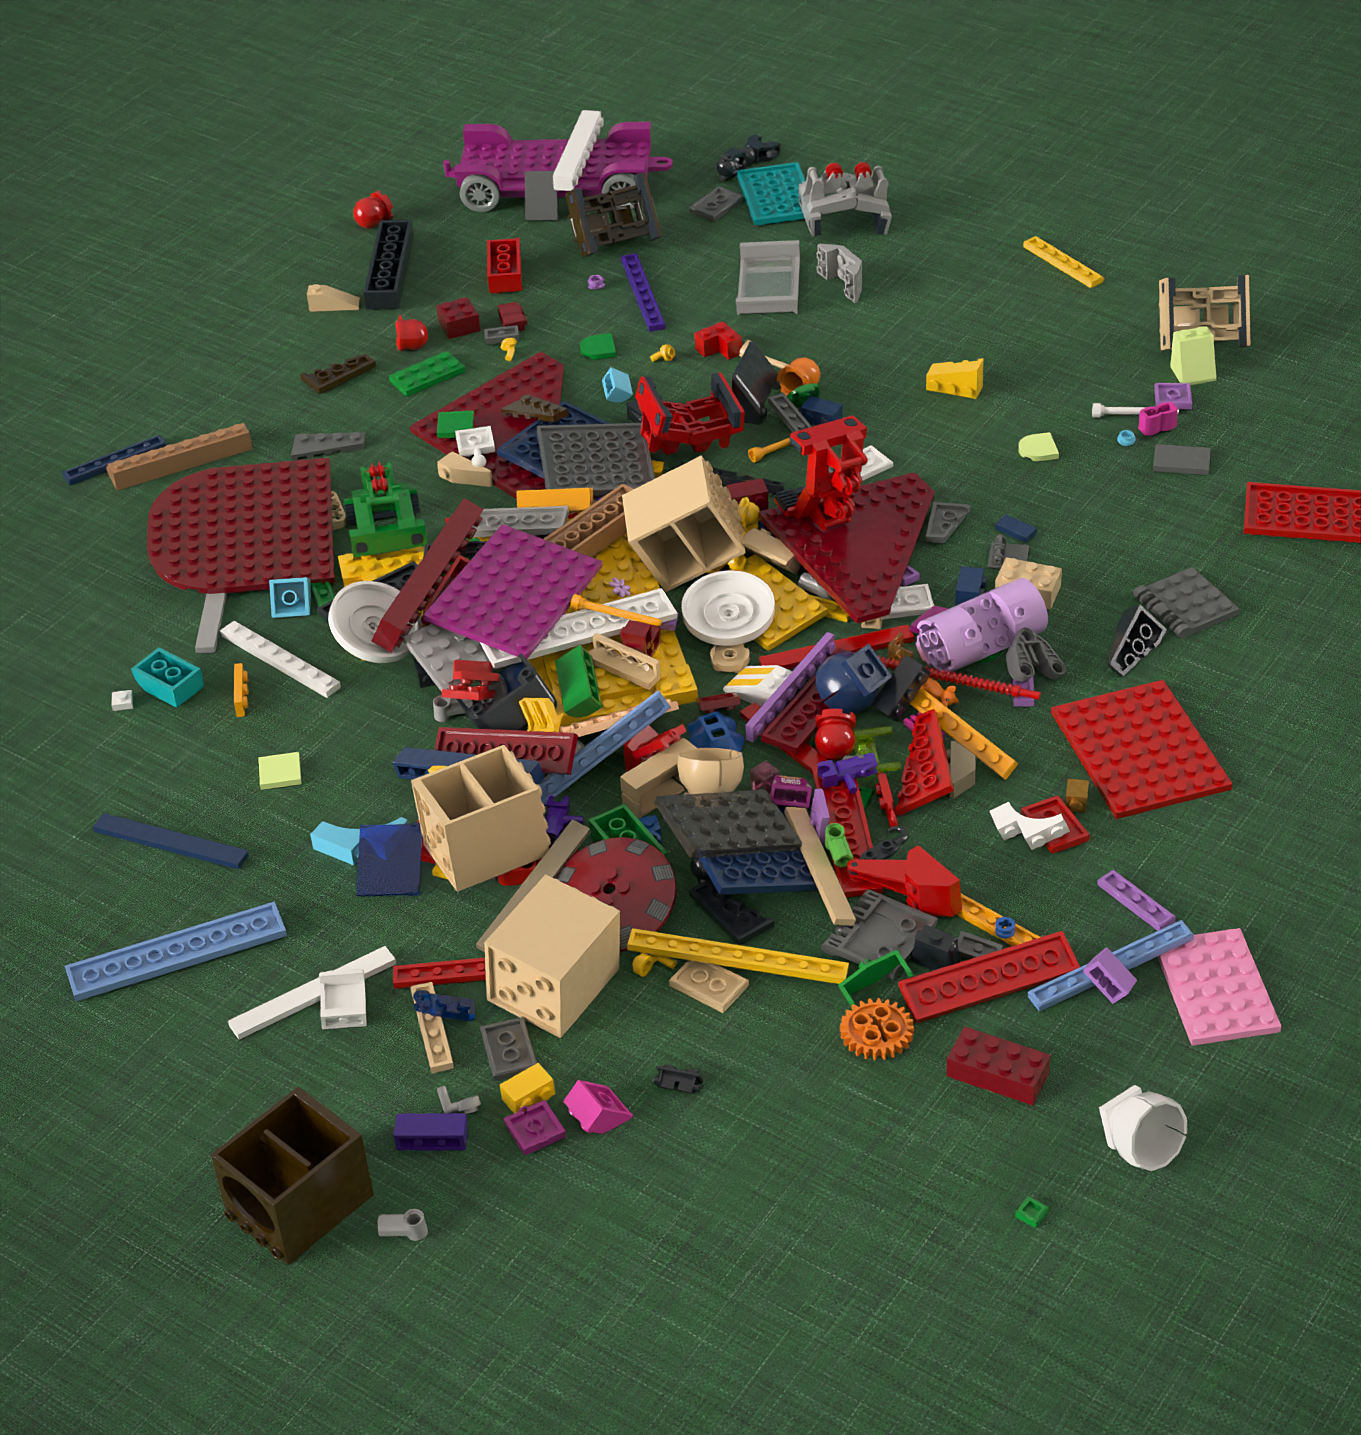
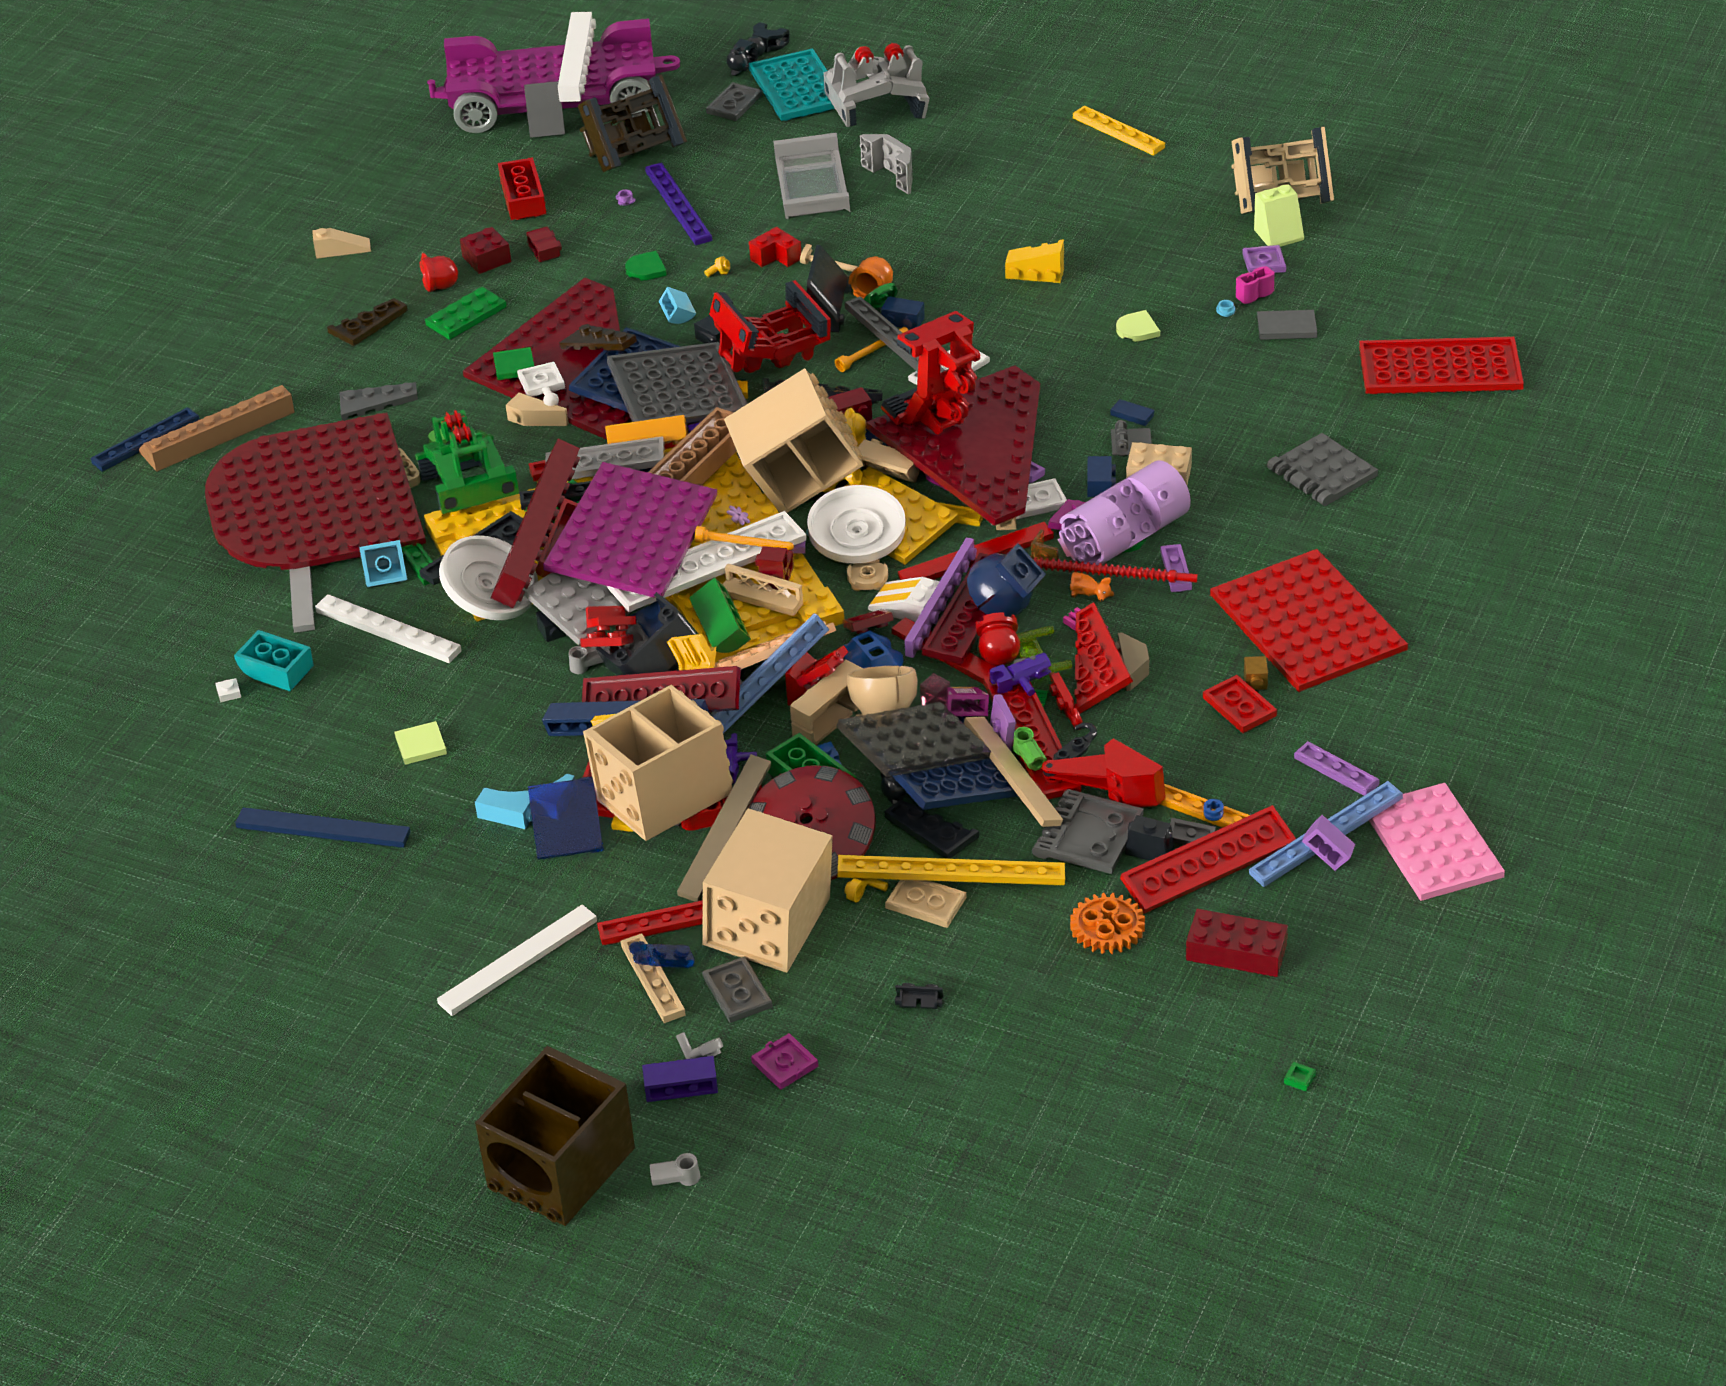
camera: 10 degrees left, 0 degrees up
medium blue plate [65,901,287,1002] -> none
light orange plate [234,663,249,717] -> none
white panel [319,969,367,1029] -> none
red tile [353,190,394,229] -> none
black brick [364,220,414,310] -> none
dark grey plate [484,325,520,345] -> none
yellow brick [500,1063,555,1113] -> none
yellow plate [501,338,517,361] -> none
dark pink slope [563,1080,633,1134] -> none
light grey piece [798,573,834,601] -> none
green piece [838,950,914,1008] -> none
black brick [872,655,931,722] -> none
light orange tile [910,687,1018,780] -> none
dark grey wing [926,502,971,544] -> none
white arch [990,802,1070,850] -> none
dark grey connector [1006,627,1066,682] -> none
white piece [1092,403,1179,418] -> none
white plate [1099,1085,1187,1171] -> none
black wedge [1107,605,1167,677] -> none

